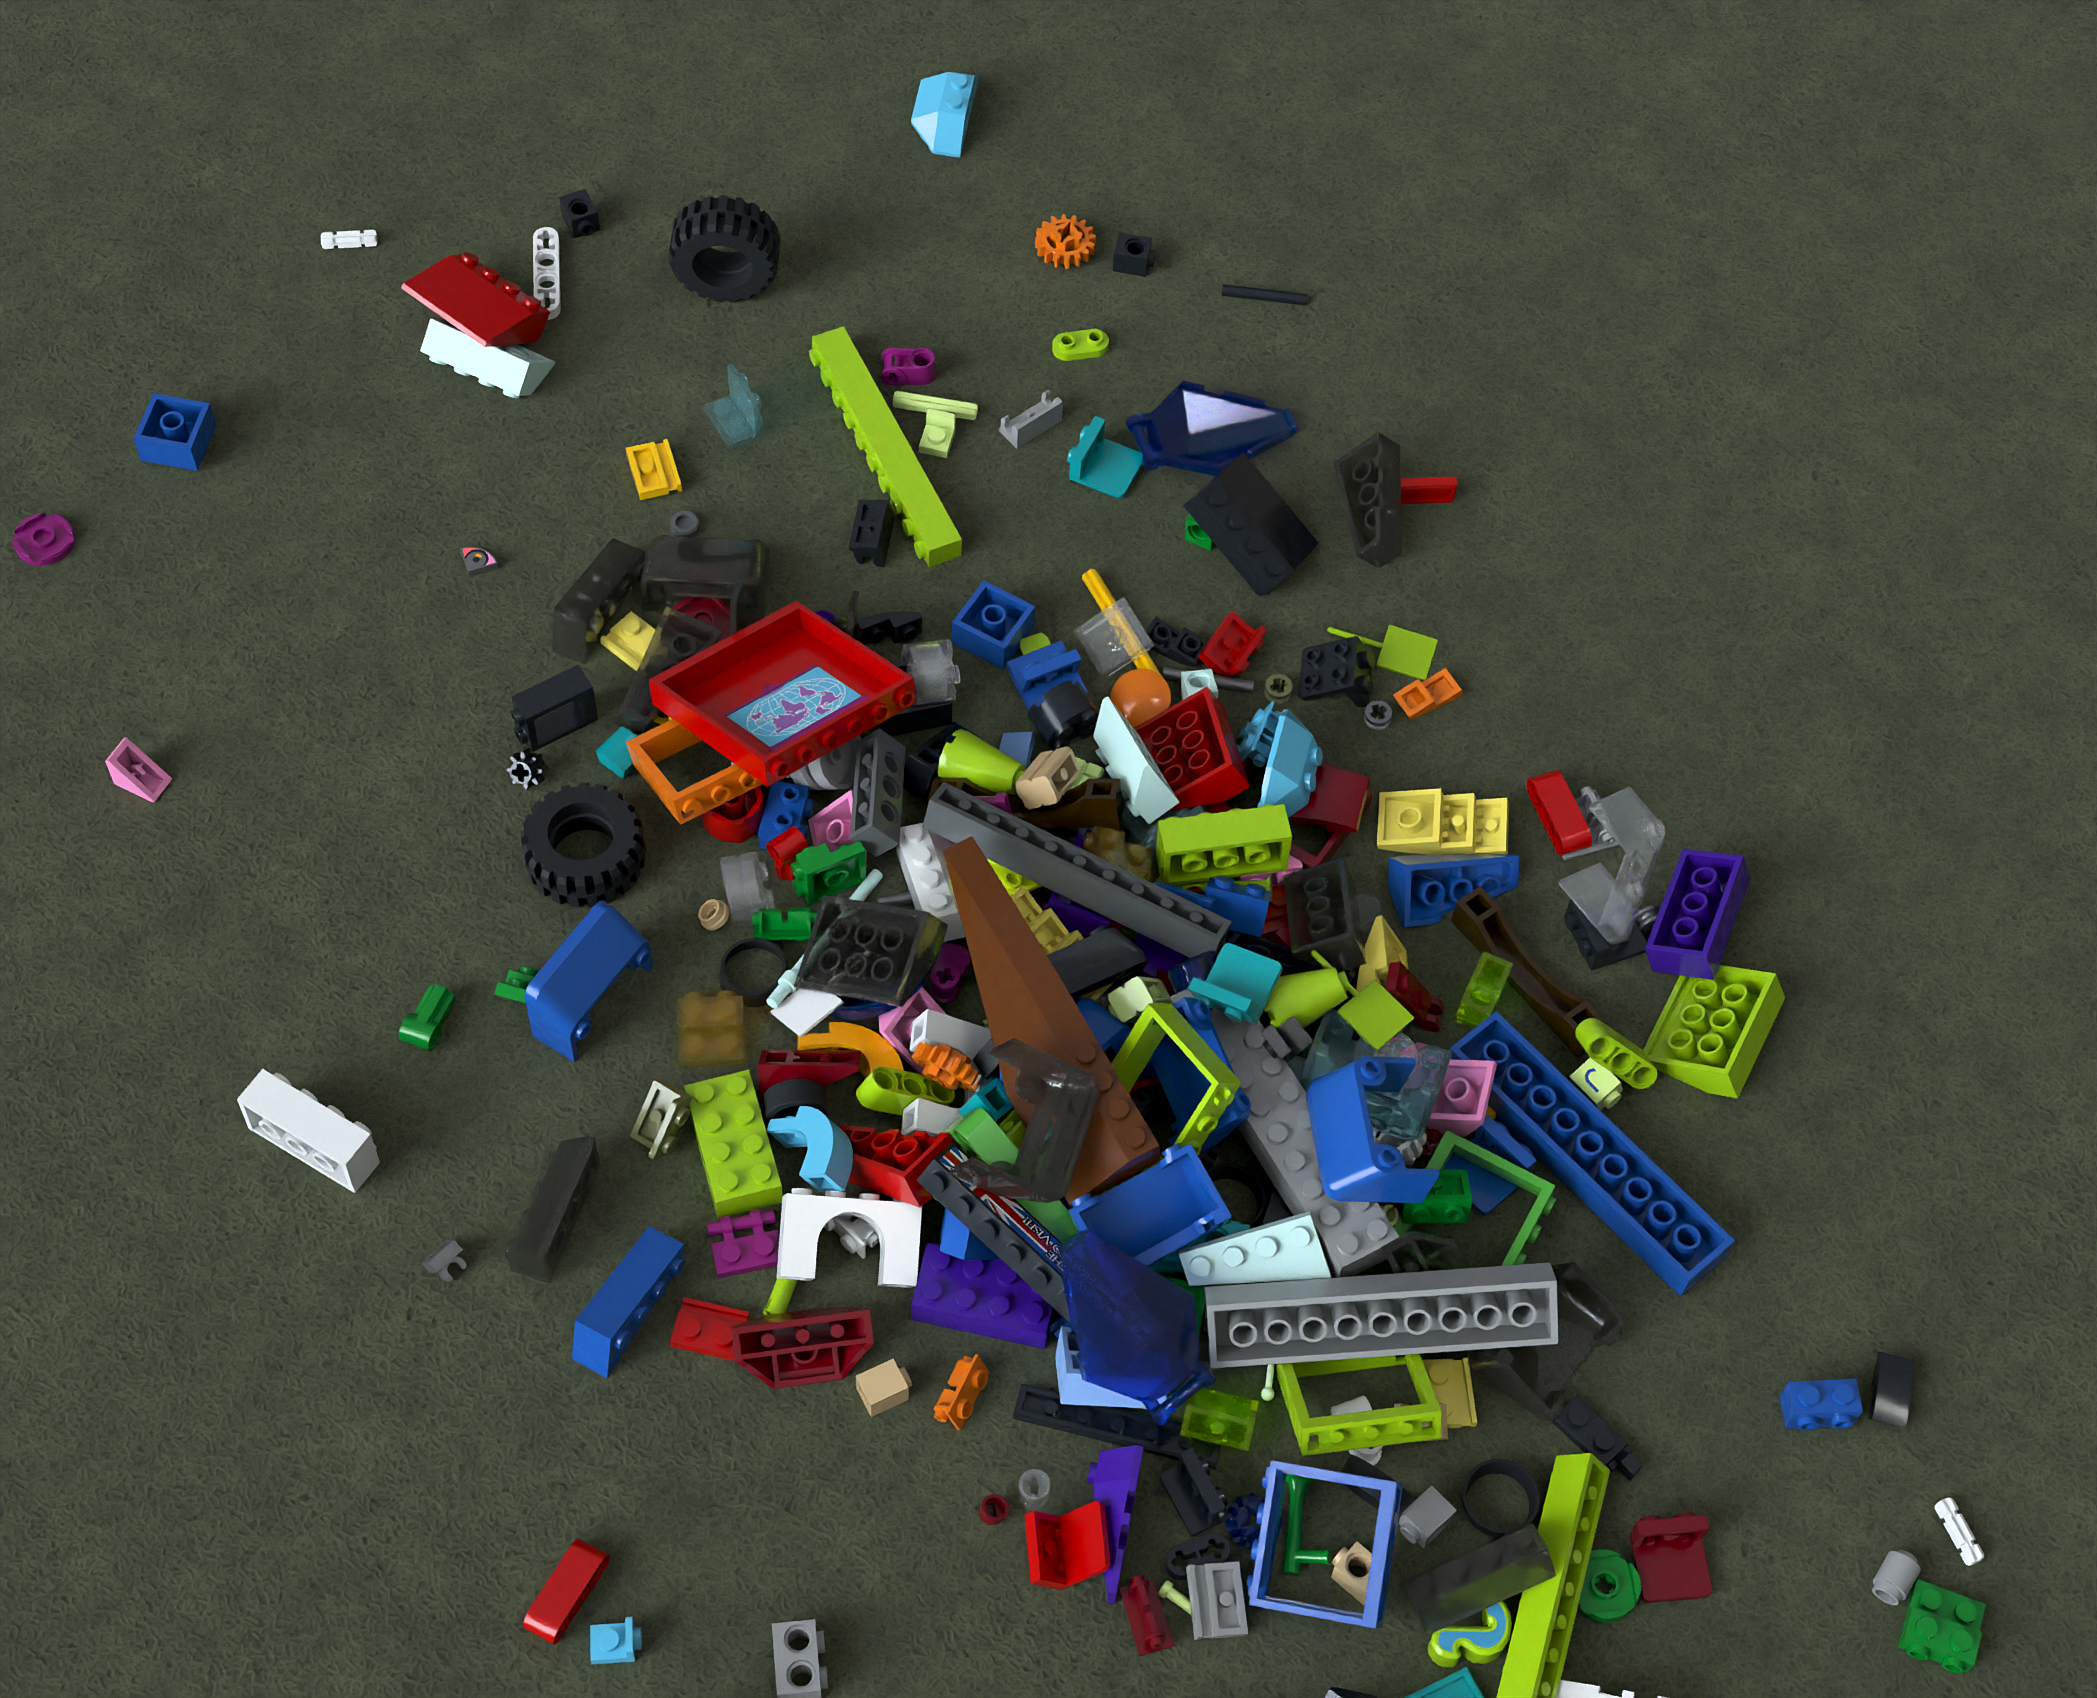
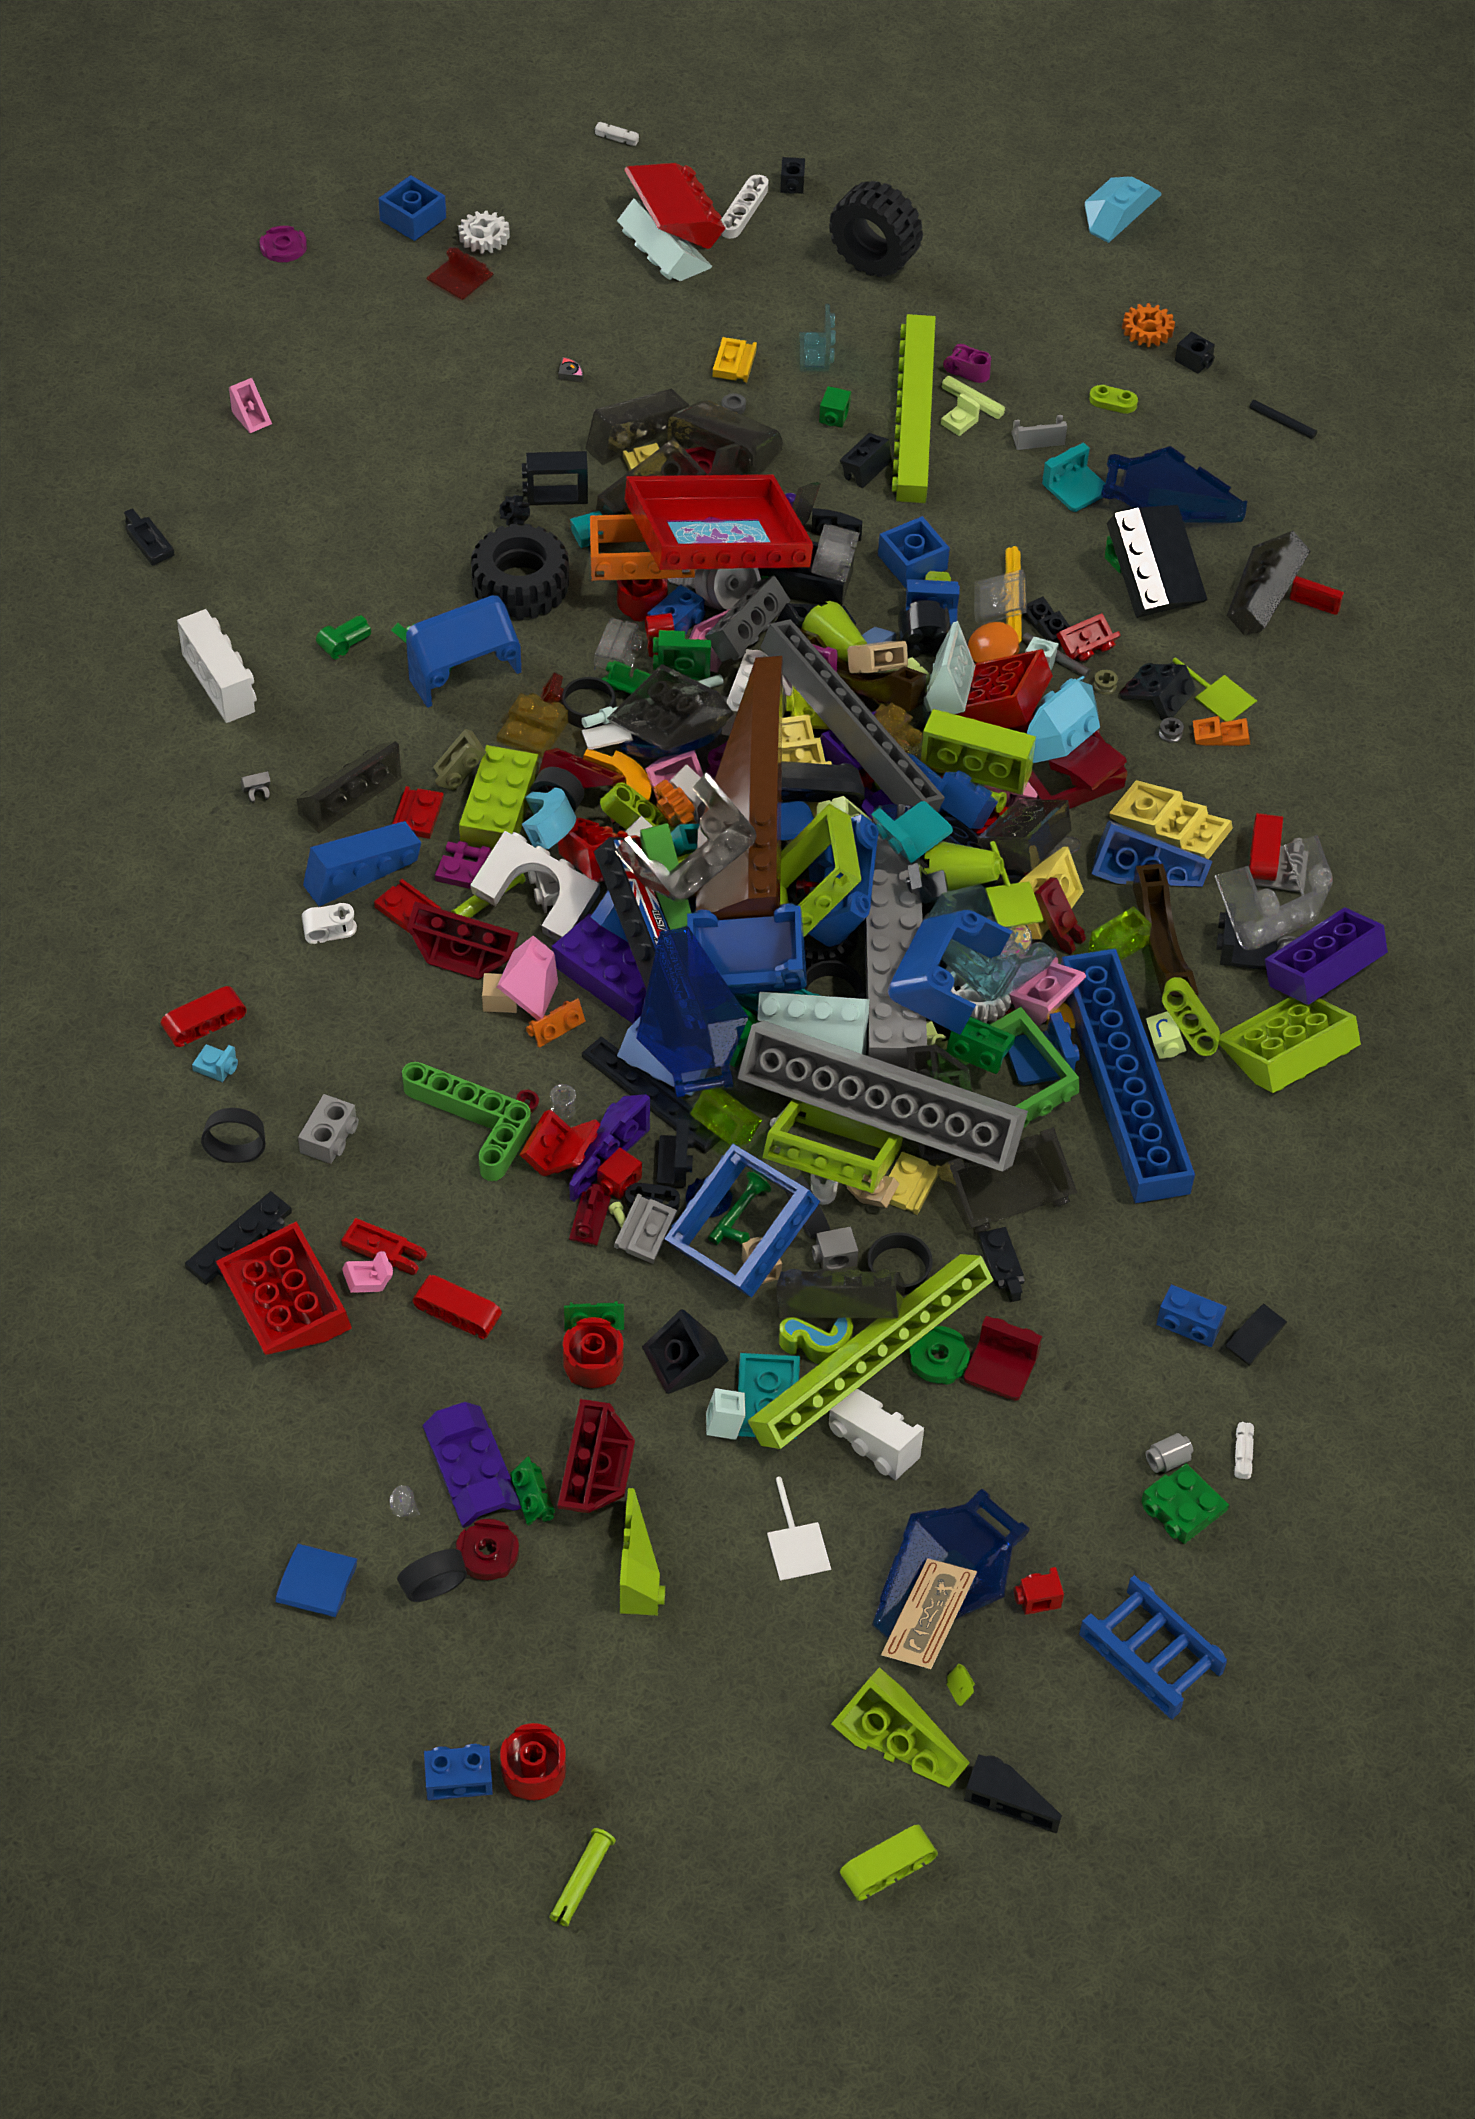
camera: 30 degrees right, 5 degrees down
tan plate [698,899,729,931] -> none
none -> black hinge [124,508,175,566]
none -> white piece [302,903,357,944]
none -> red plate [393,786,444,839]
none -> bright green beam [402,1062,531,1181]
none -> clear red hinge [427,247,494,300]
none -> white gear [458,211,510,254]
none -> bright pink slope [497,936,558,1020]
none -> clear red plate [539,672,564,709]
none -> red brick [597,1147,642,1200]
none -> green brick [819,386,851,428]

